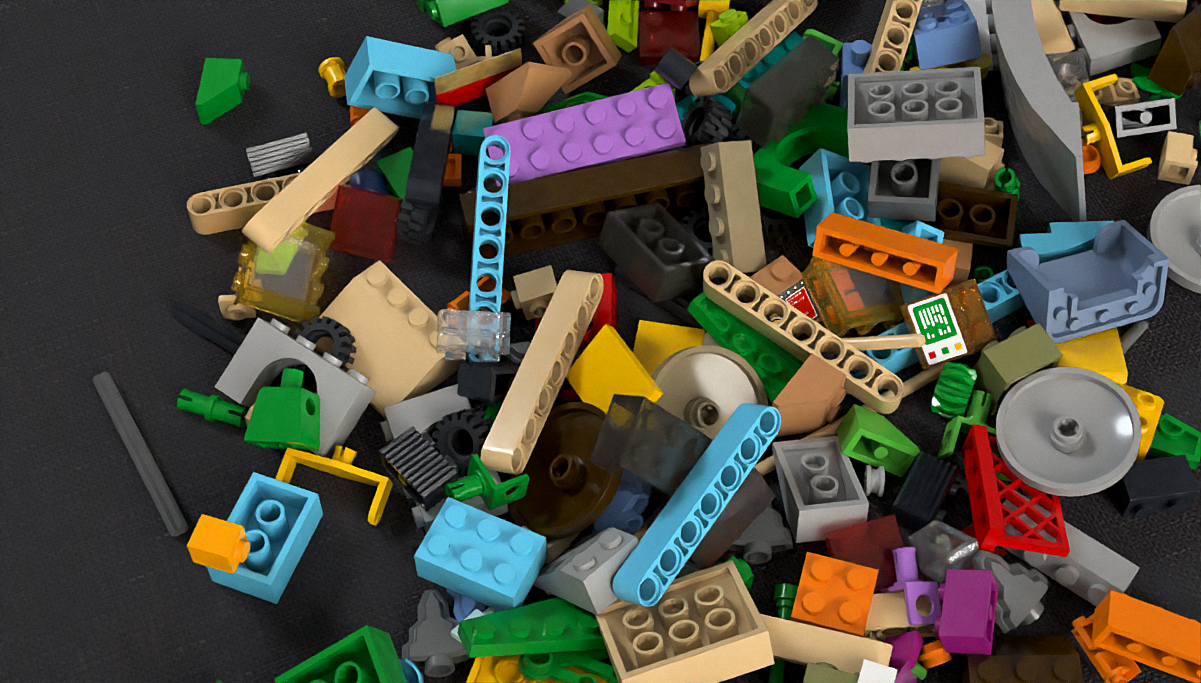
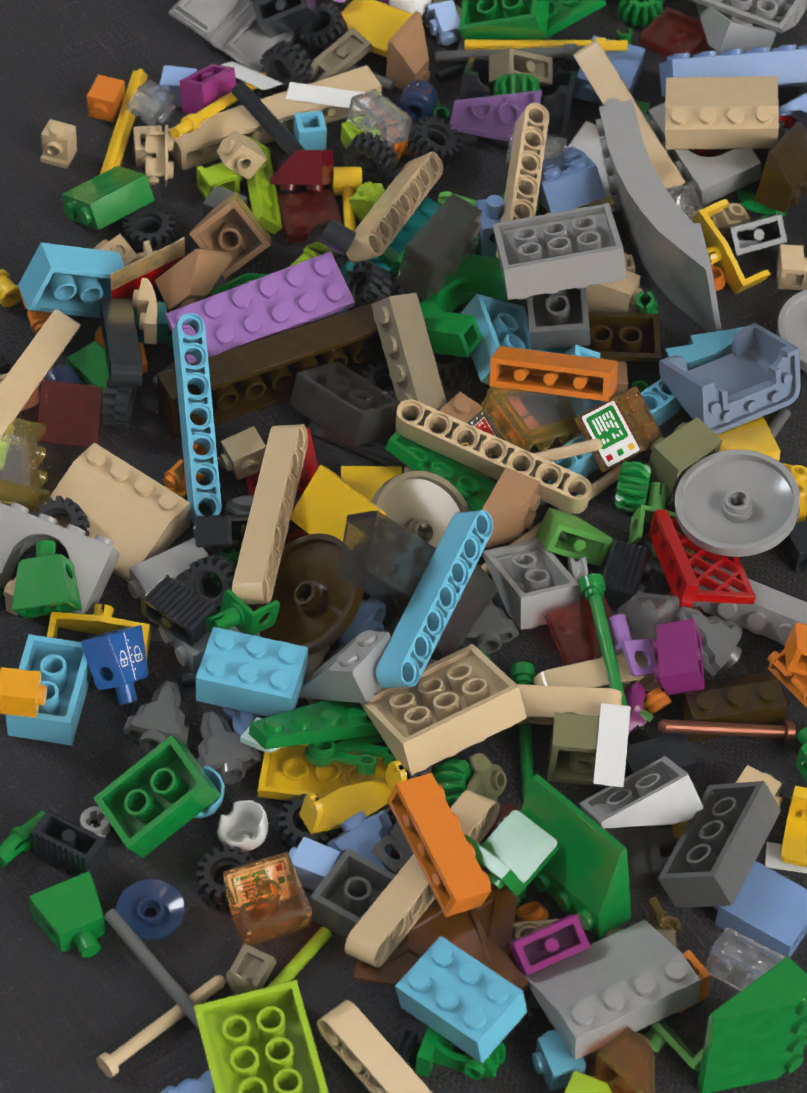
camera: 15 degrees left, 5 degrees down
clear brick [436,309,511,362] -> none
orange plate [790,552,879,637] -> none
none -> blue torso [81,625,148,705]
none -> dark grey rock [123,680,189,753]
none -> tan slope [132,278,158,344]
none -> green piece [578,573,628,706]

